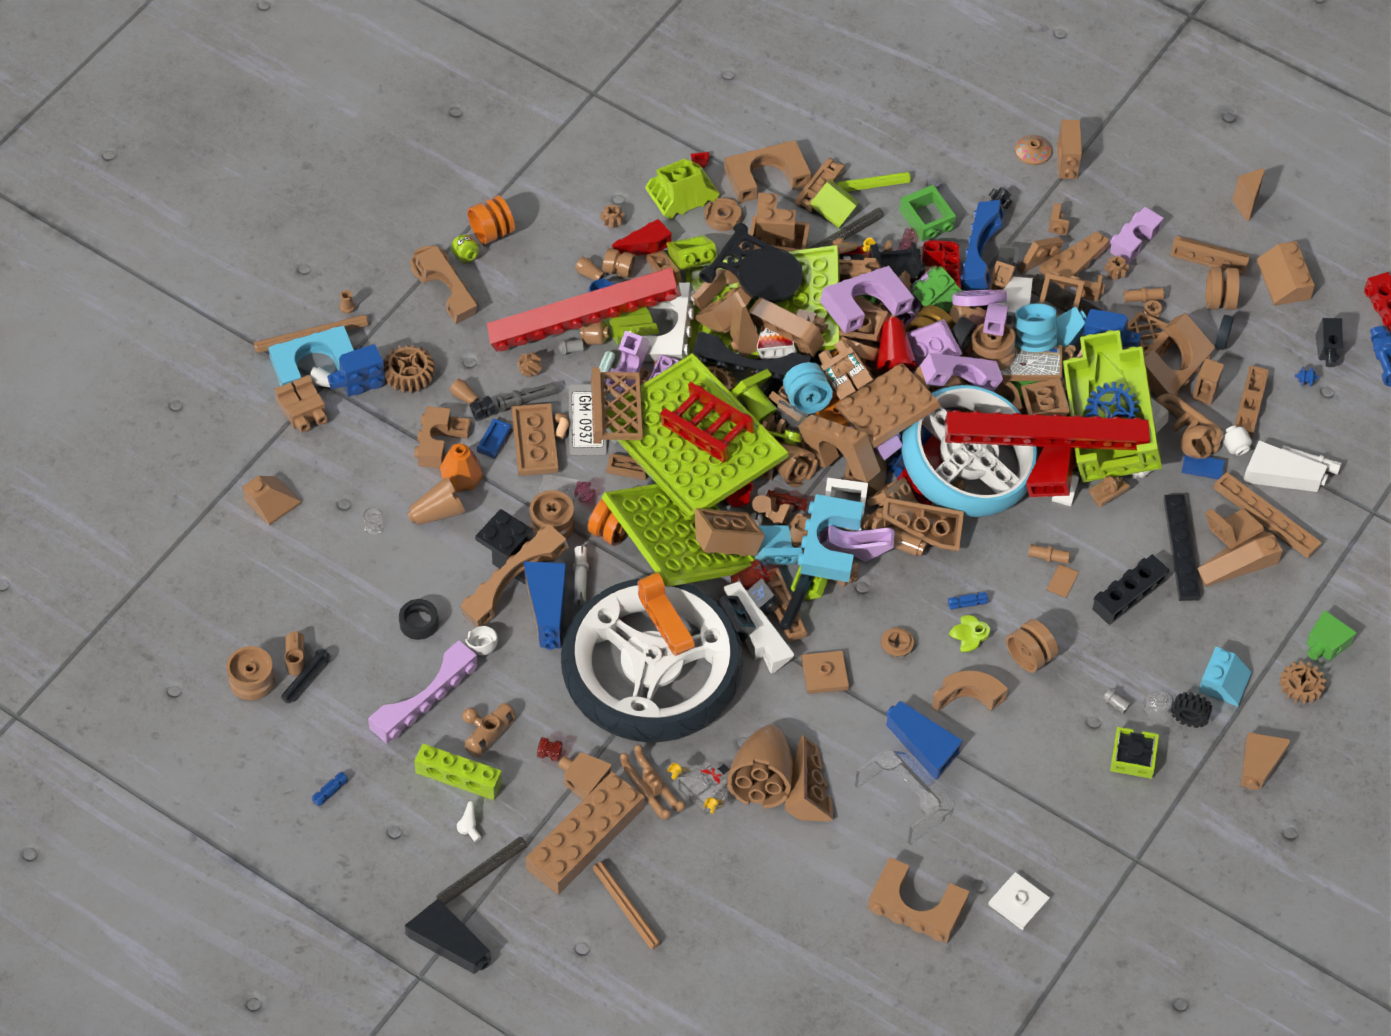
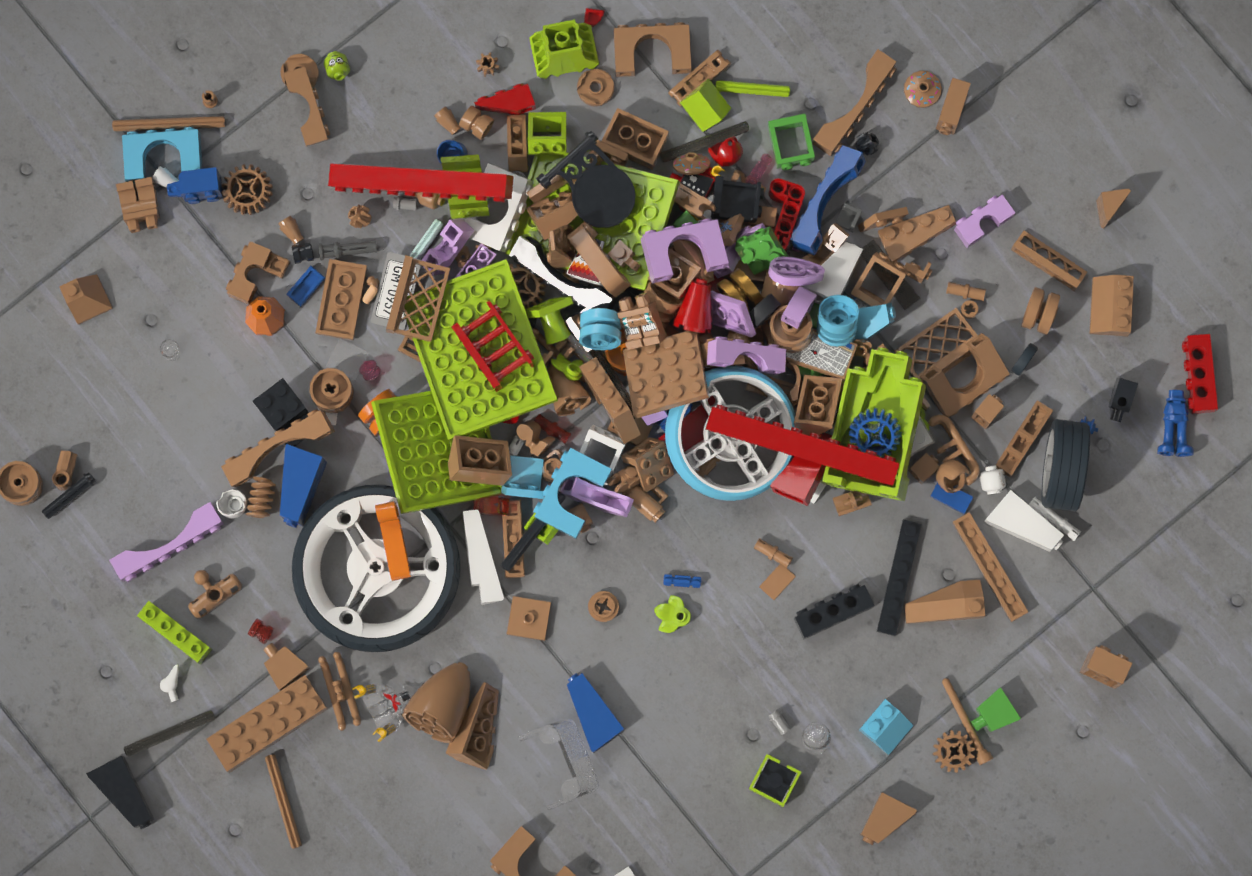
camera: 20 degrees right, 25 degrees up
blue axle [312,772,348,806] -> none
black tyre [399,599,439,640] -> none
medium nougat cone [407,477,465,525] -> none
orange wheel [467,195,515,245] -> none
white pin [573,546,589,606] -> none
black panel [719,595,756,643] -> none
brick [746,578,783,615] -> none
medium nougat brick [755,193,796,240] -> none
medium nougat wedge [882,498,964,552] -> none
medium nougat arch [932,671,1008,712] -> none
medium nougat wheel [1005,619,1058,673] -> none
medium nougat bracket [1048,203,1070,235] -> none
blue hinge [1084,309,1141,350] -> none
medium nougat gear [1104,255,1129,280] -> none
black tyre [1171,692,1212,728] -> none
medium nougat bracket [1205,509,1264,549] -> none
none -> medium nougat piece [245,477,276,518]
none -> red helmet [708,136,743,167]
none -> medium nougat arch [812,49,897,156]
none -> medium nougat brick [908,453,939,485]
none -> medium nougat piece [942,678,993,765]
none -> black wheel [1041,419,1090,512]

